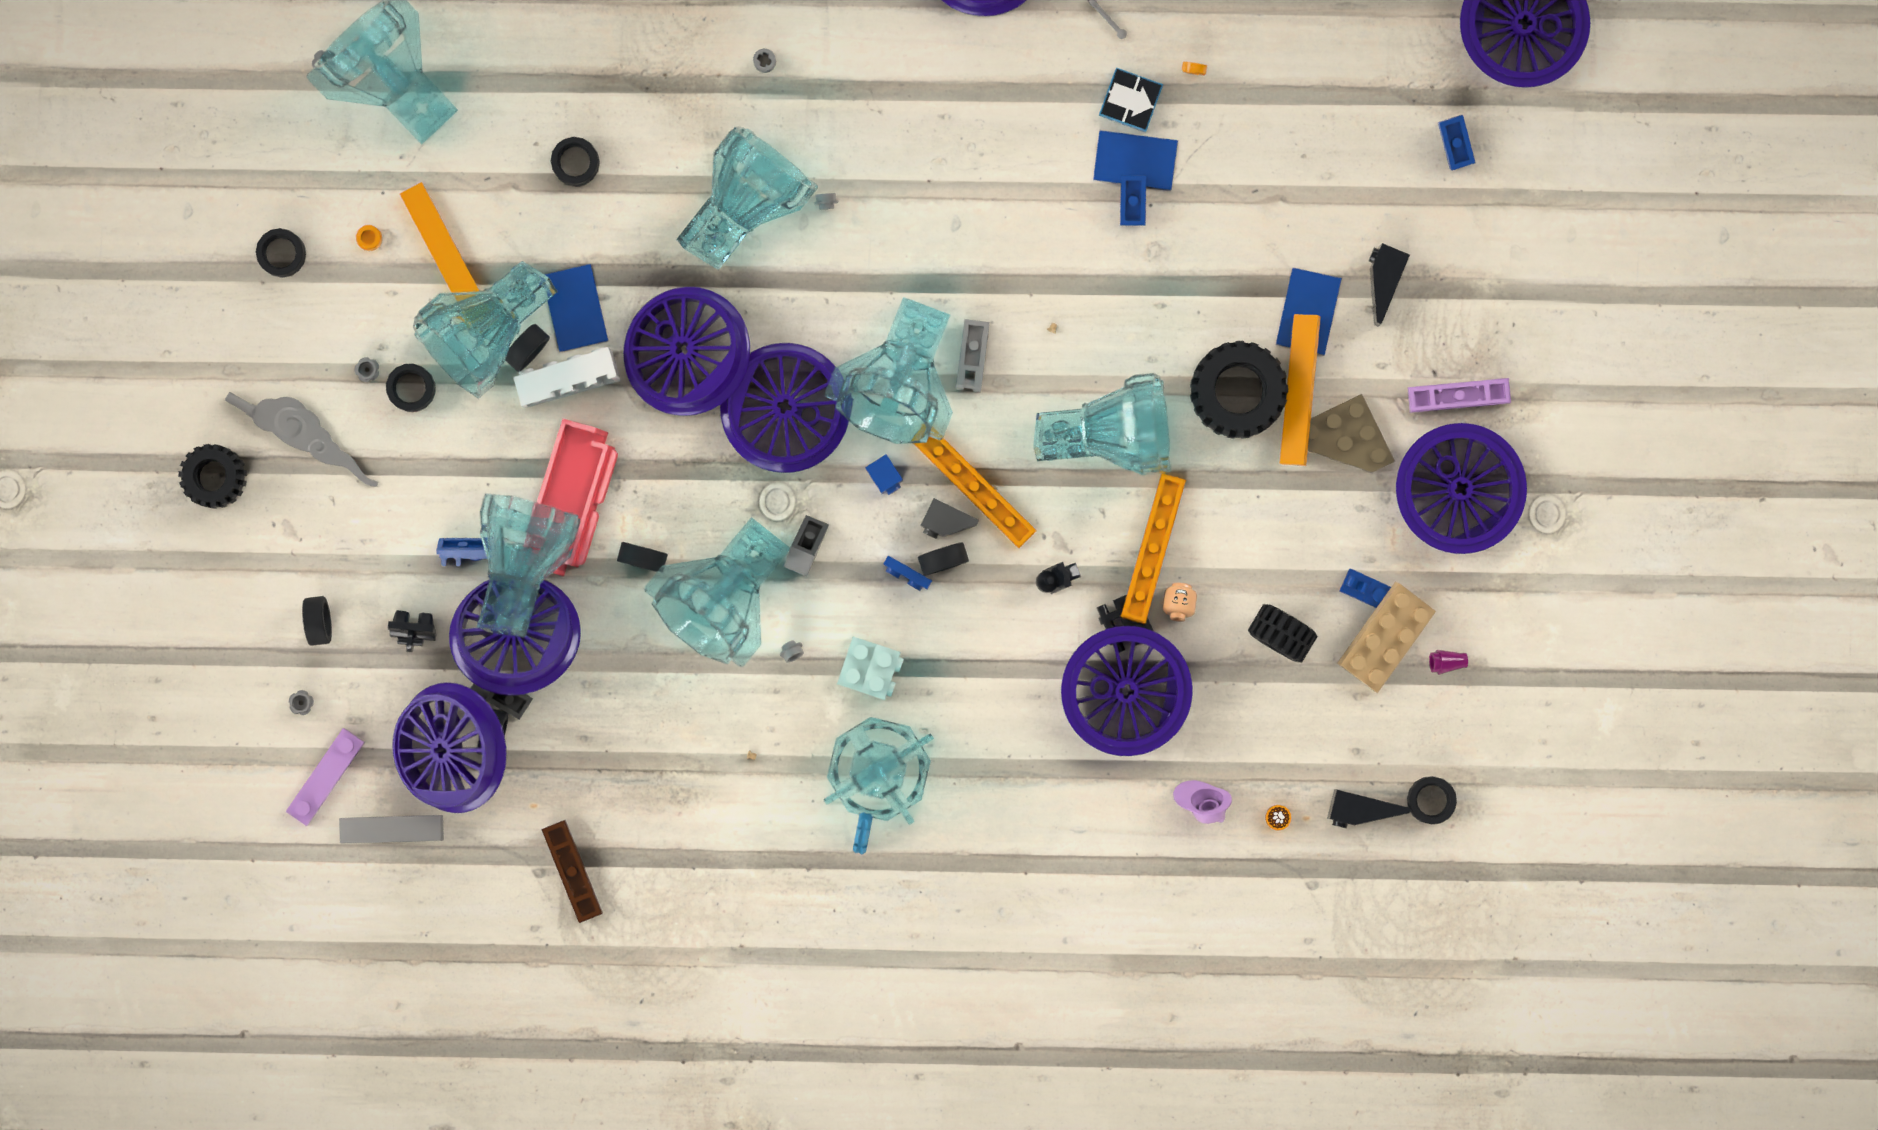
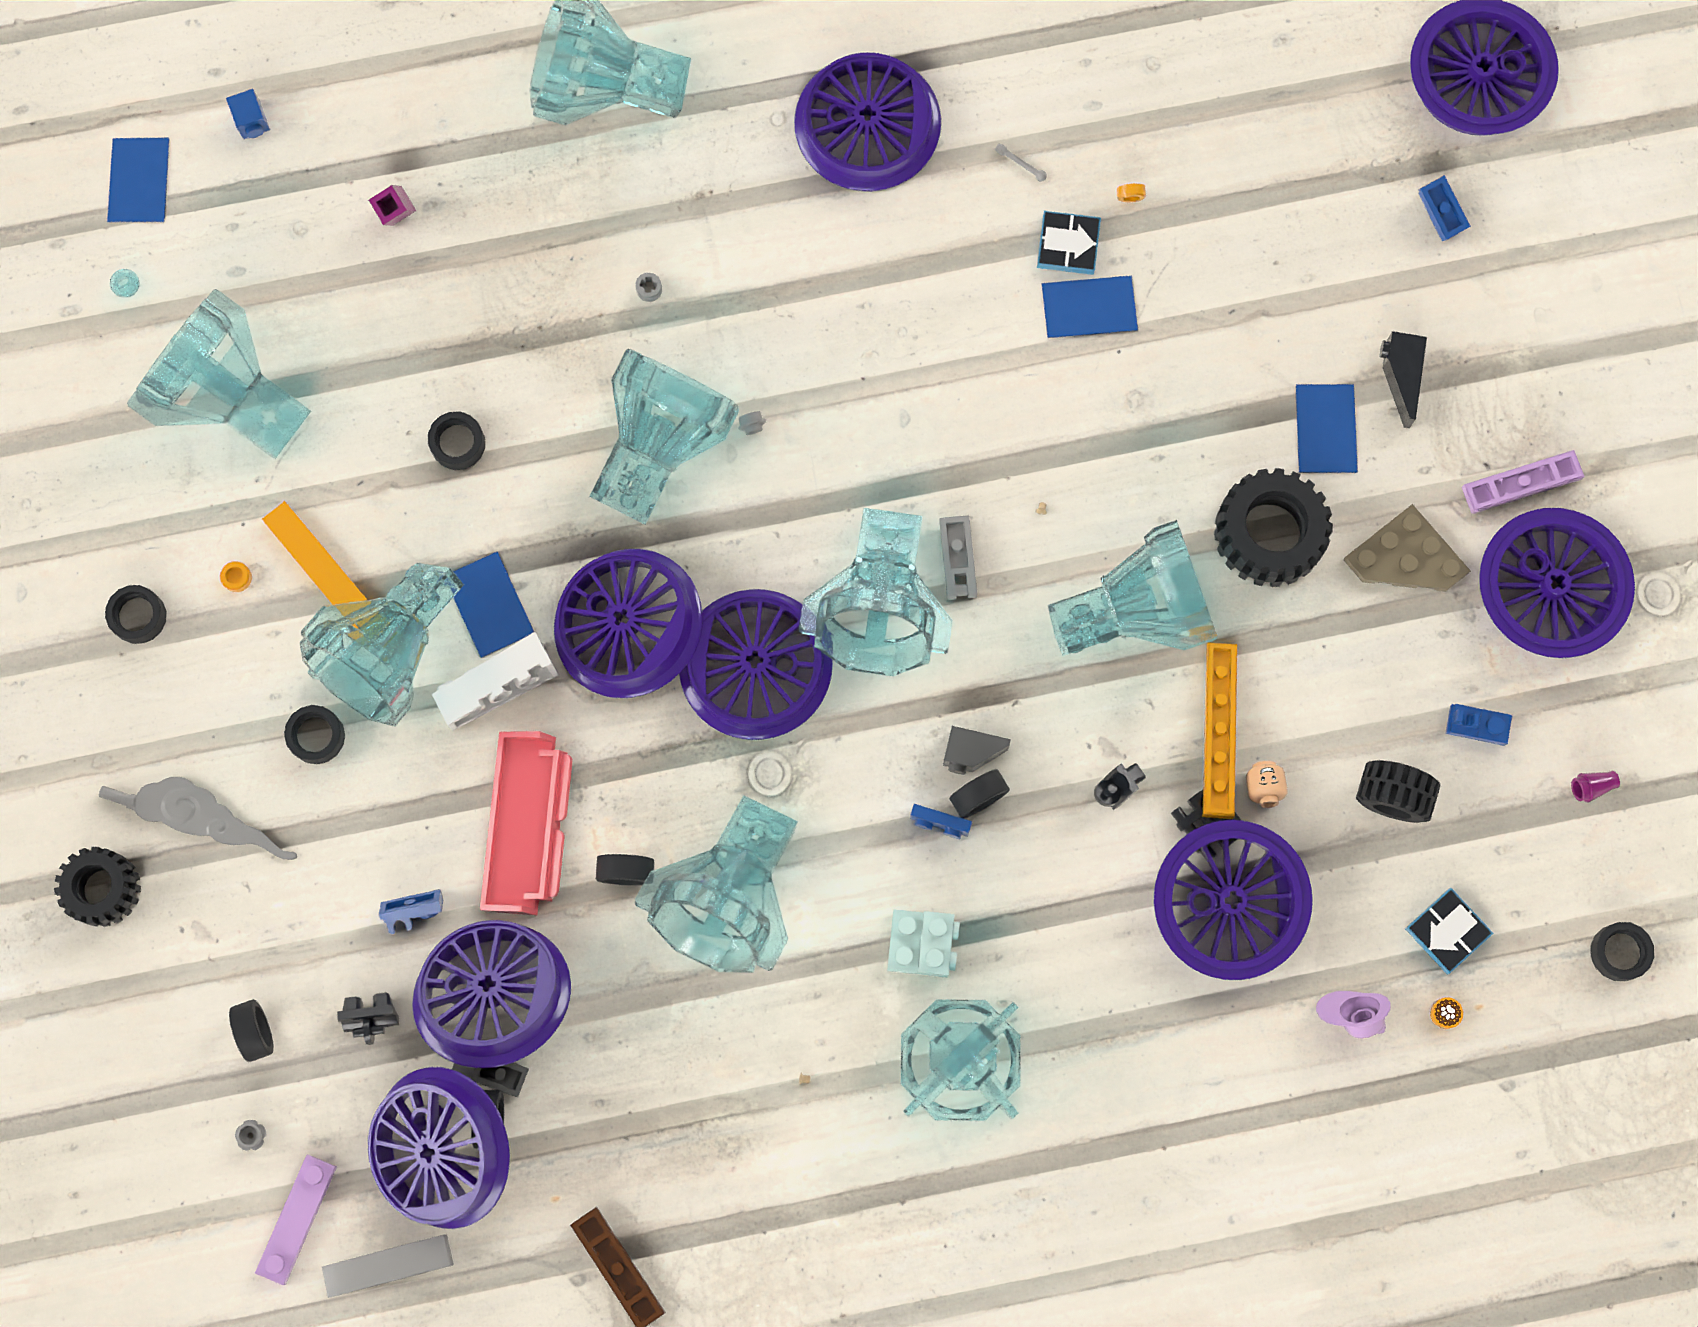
camera: 10 degrees left, 10 degrees down
light grey plate [355,357,379,382] -> none
clear light blue plate [477,493,581,638] -> none
black tyre [504,324,550,372] -> none
light grey plate [780,640,804,663] -> none
dark grey slope [784,515,829,576] -> none
dark azure axle [853,812,873,855] -> none
blue brick [865,454,903,495] -> none
light orange tile [912,424,1037,549] -> none
blue plate [1120,175,1146,226] -> none
light orange tile [1279,314,1321,466] -> none
black slope [1327,789,1411,829] -> none
tan plate [1337,581,1436,693] -> none
none -> tile [1405,888,1493,975]

